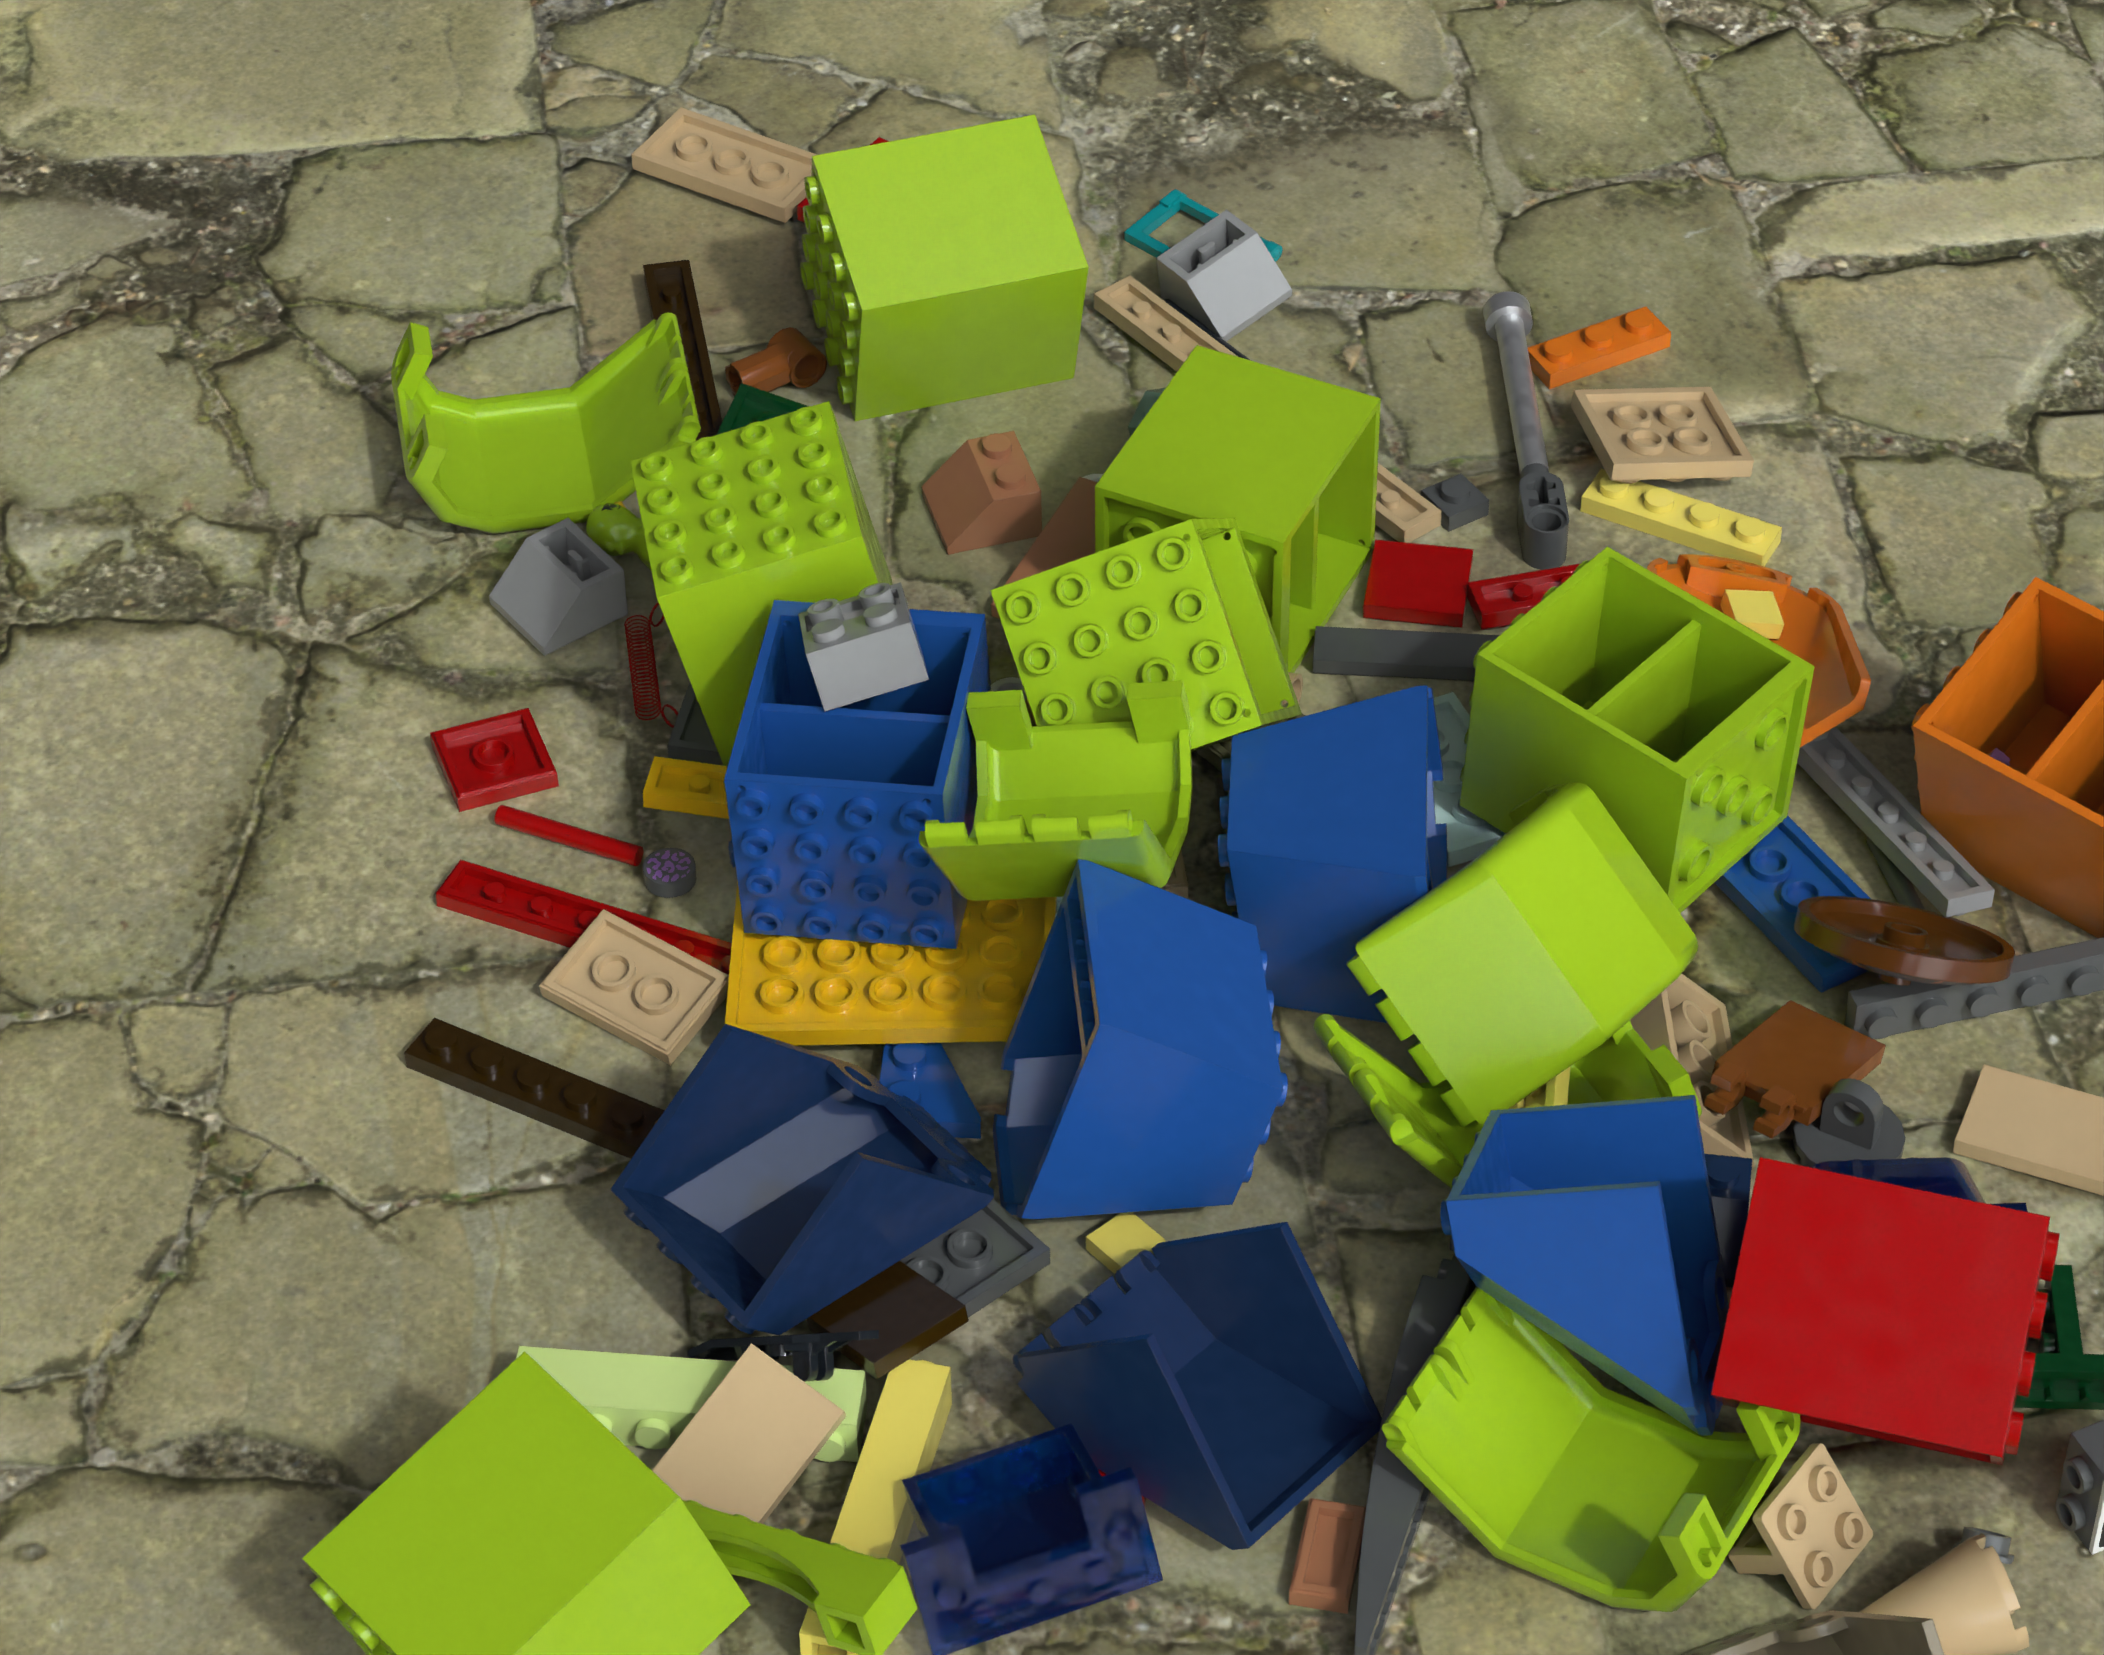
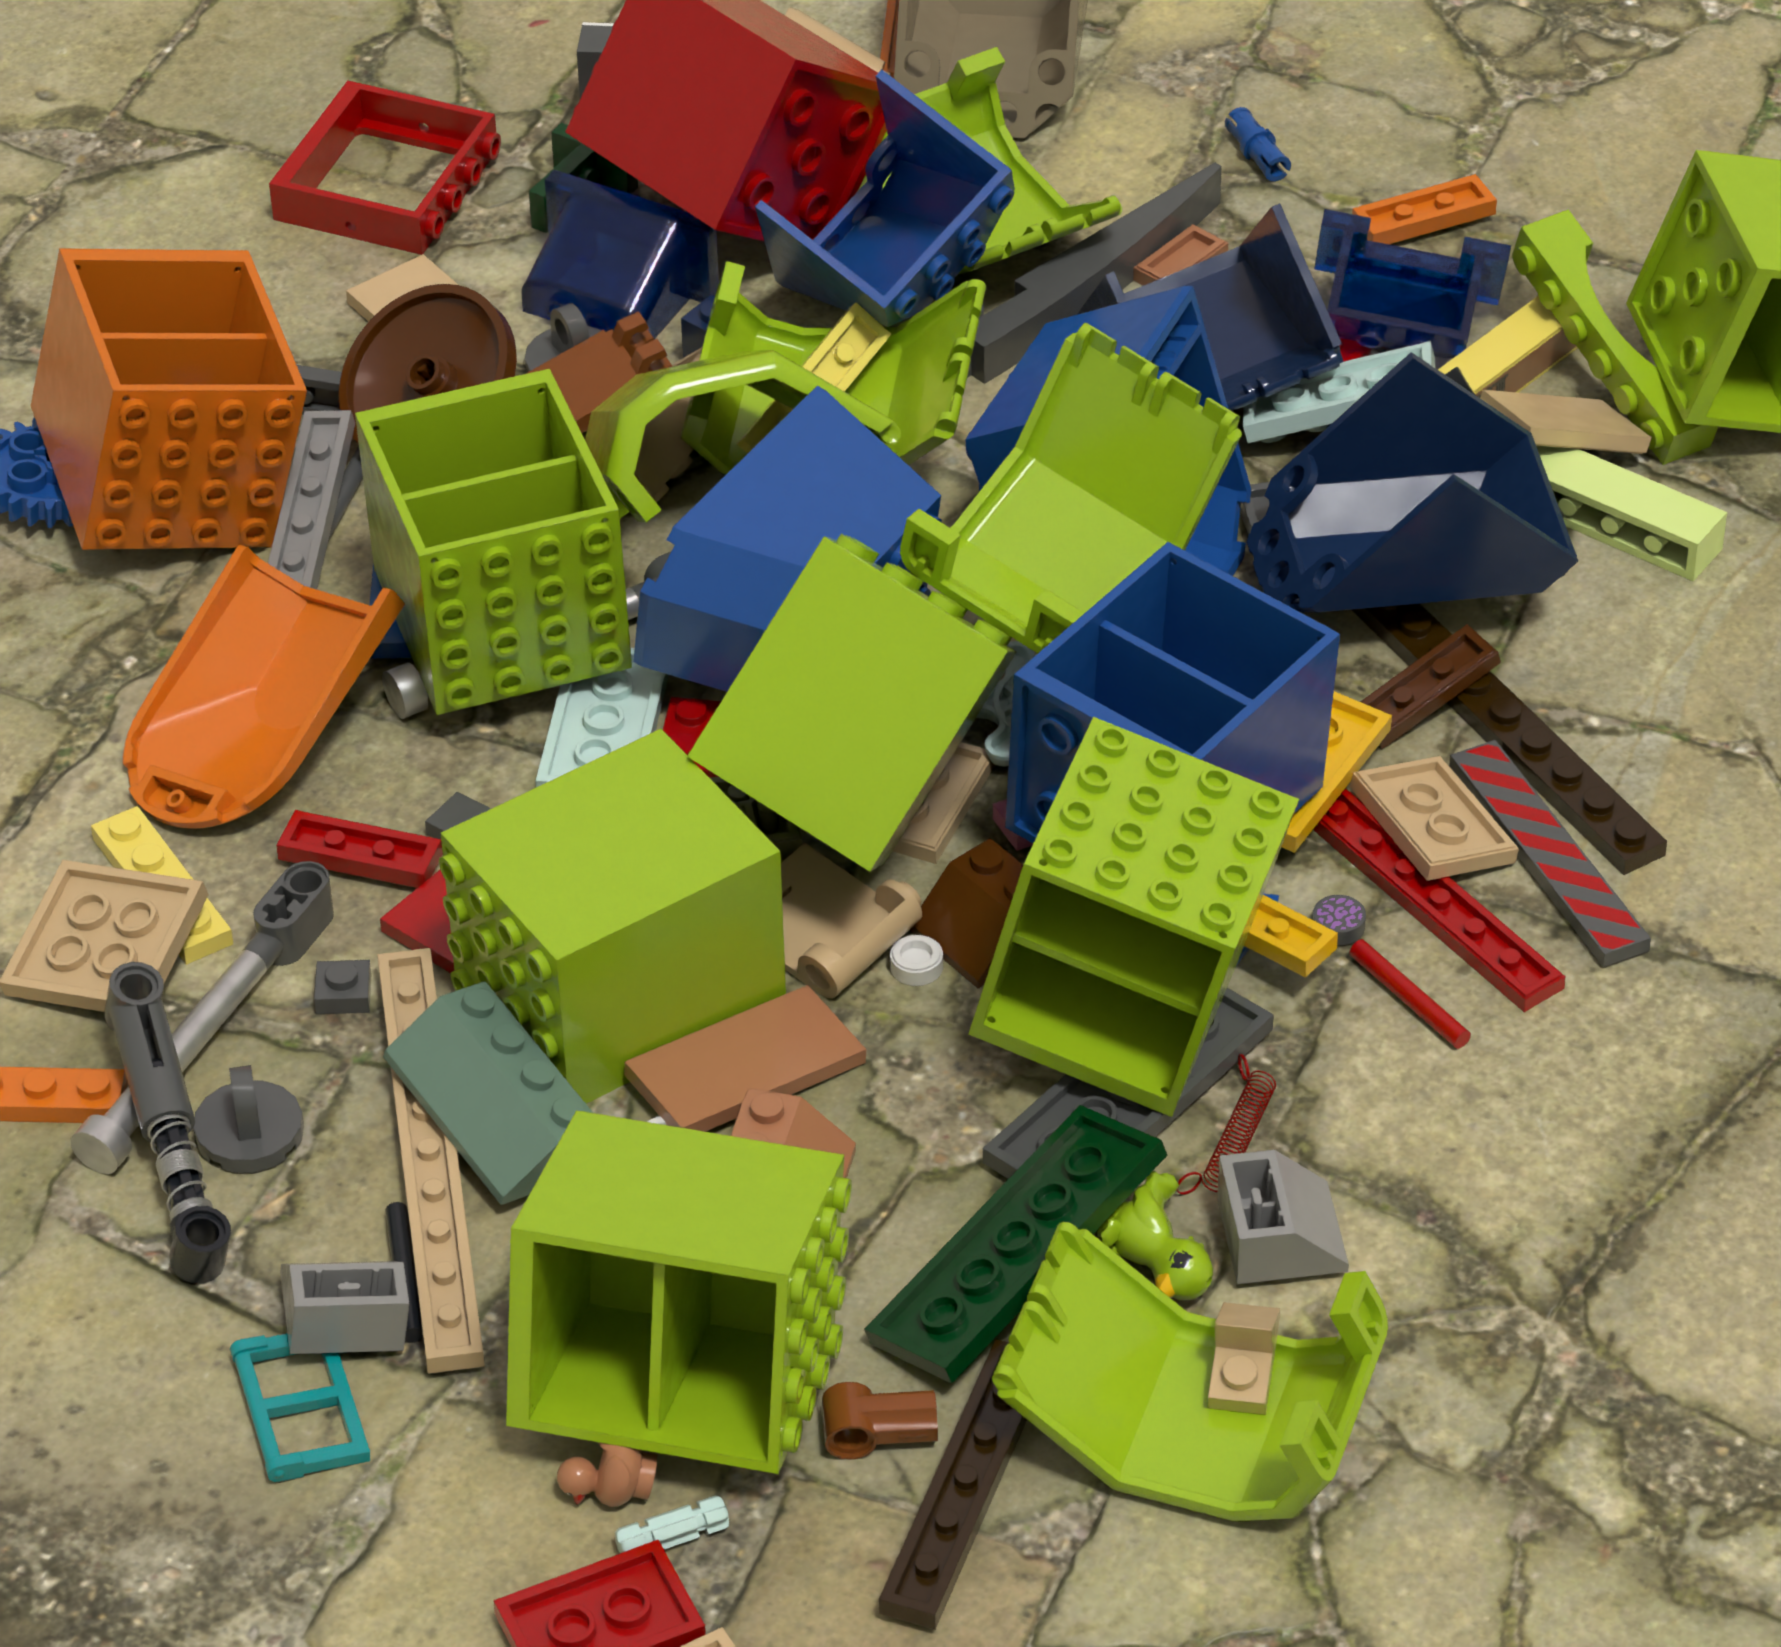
camera: 150 degrees left, 0 degrees up
red tile [430,708,559,812] -> none
light grey slope [798,582,929,712] -> none
light yellow tile [1720,589,1784,639] -> none
none -> piece [105,962,231,1283]
none -> dark grey tile [193,1065,304,1173]
none -> tan slope [1208,1302,1280,1415]
none -> light aqua plate [1243,341,1435,443]
none -> dark grey tile [1449,740,1651,967]

